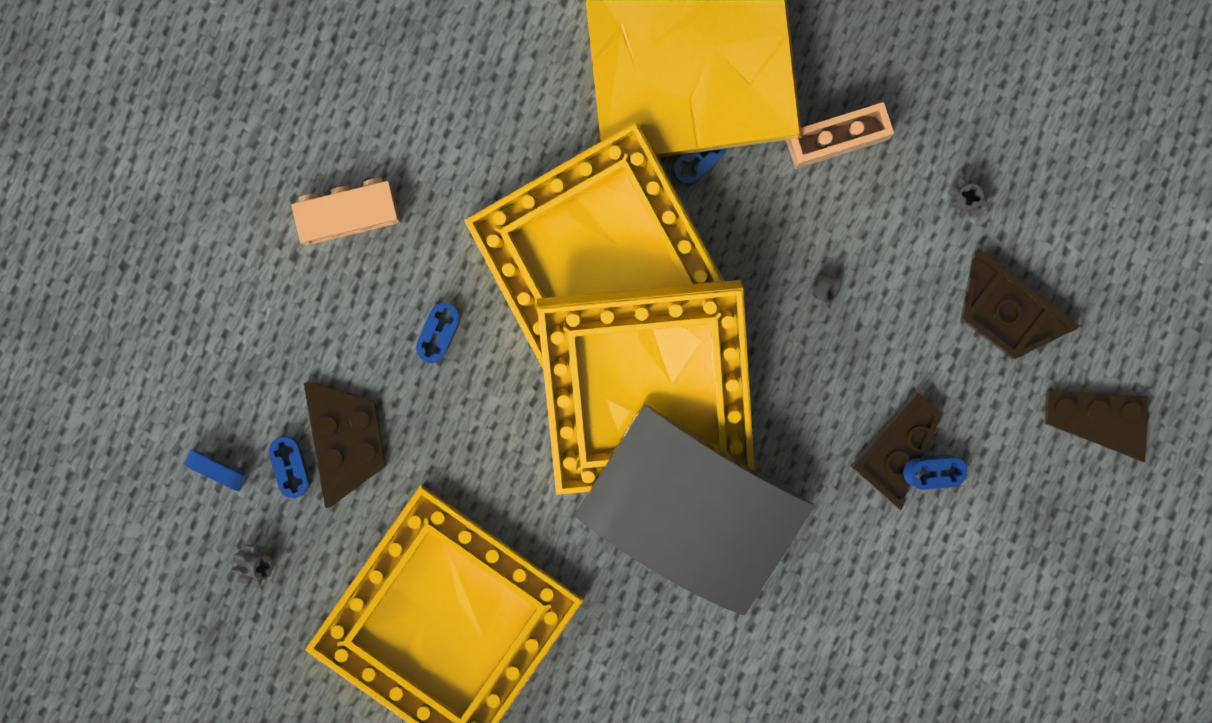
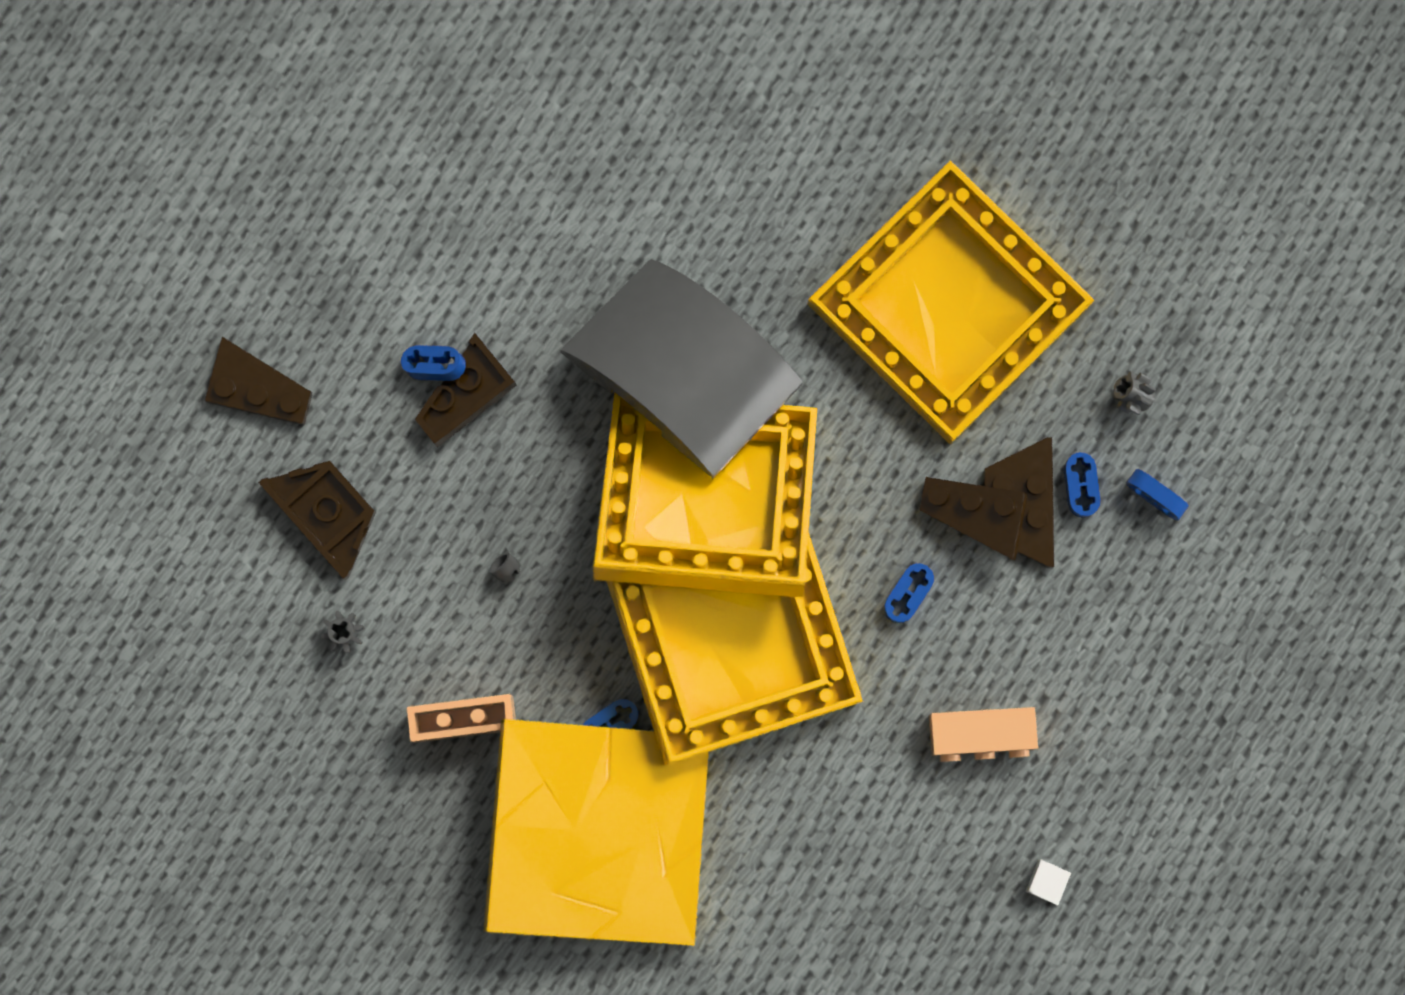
camera: 165 degrees left, 5 degrees down
none -> dark brown wing [920,477,1027,561]
none -> white slope [1025,859,1071,905]

